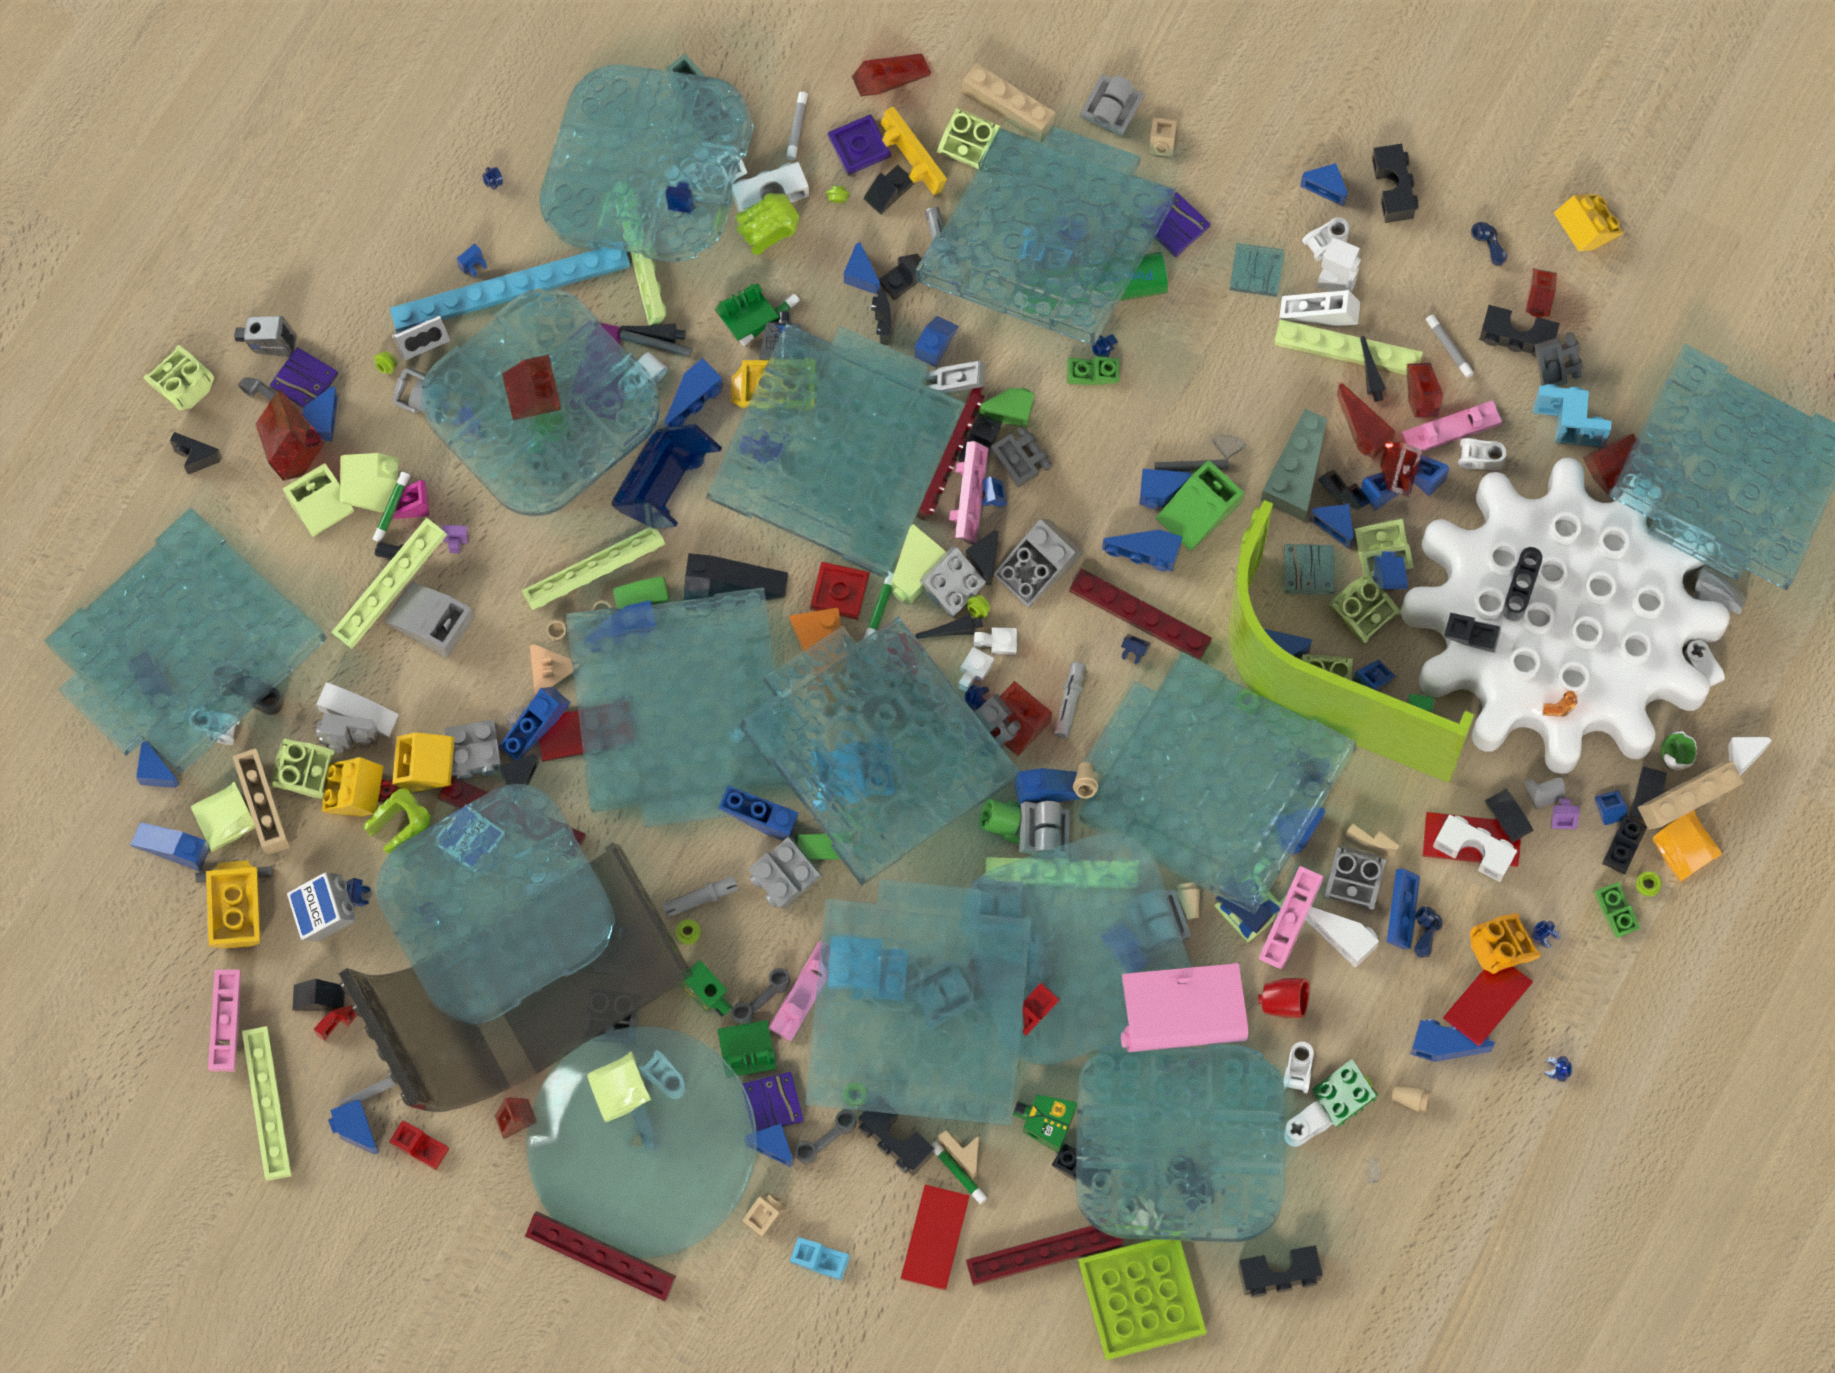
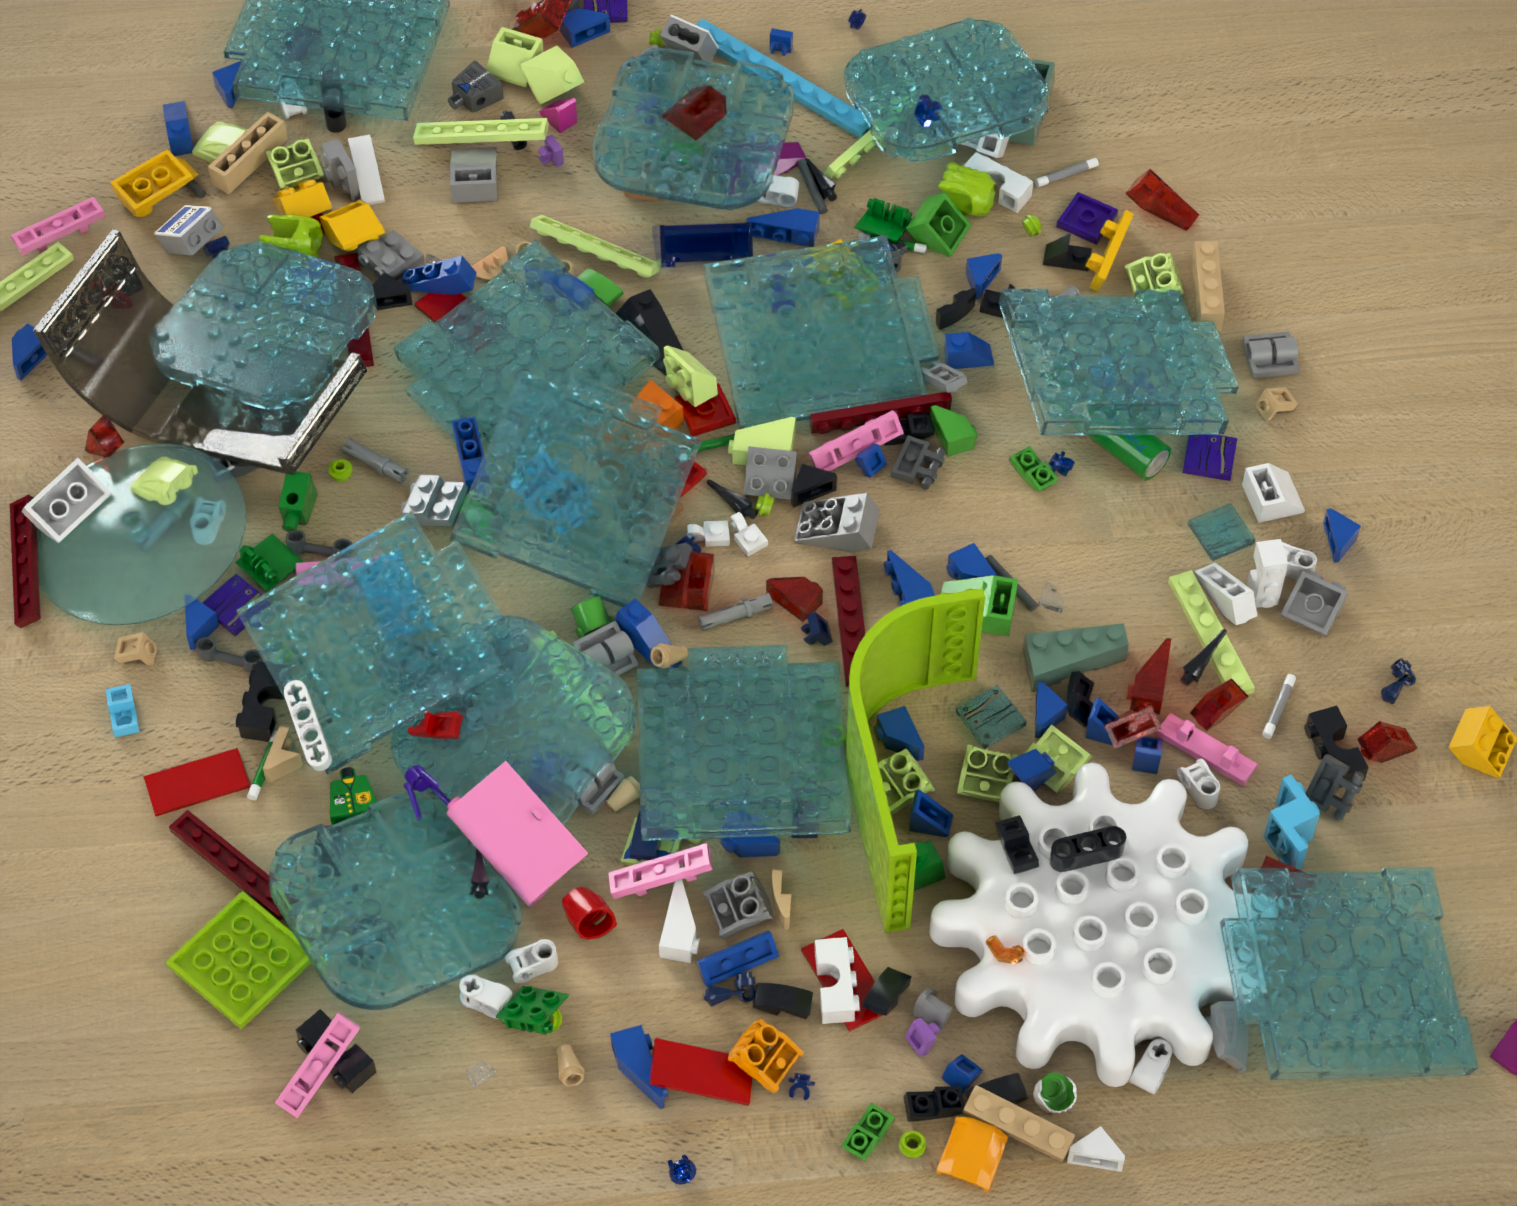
camera: 55 degrees right, 15 degrees down
green bar [372,471,410,542] -> none
red slope [389,1120,450,1170] -> none
black arch [1371,143,1419,223] -> none
none -> white slope [22,458,112,543]
none -> bright pink hinge [275,1012,361,1118]
none -> white beam [284,680,332,771]
none -> dark purple plant [403,765,451,820]
none -> dark grey torso [448,60,504,112]
none -> black piece [470,849,489,899]
none -> yellowish green slope [663,345,718,407]
none -> black slope [753,983,813,1019]
none -> clear red slope [766,577,823,622]
none -> bright green slope [906,192,971,257]
none -> white slope [1242,463,1305,523]
none -> light grey plate [1281,571,1348,637]

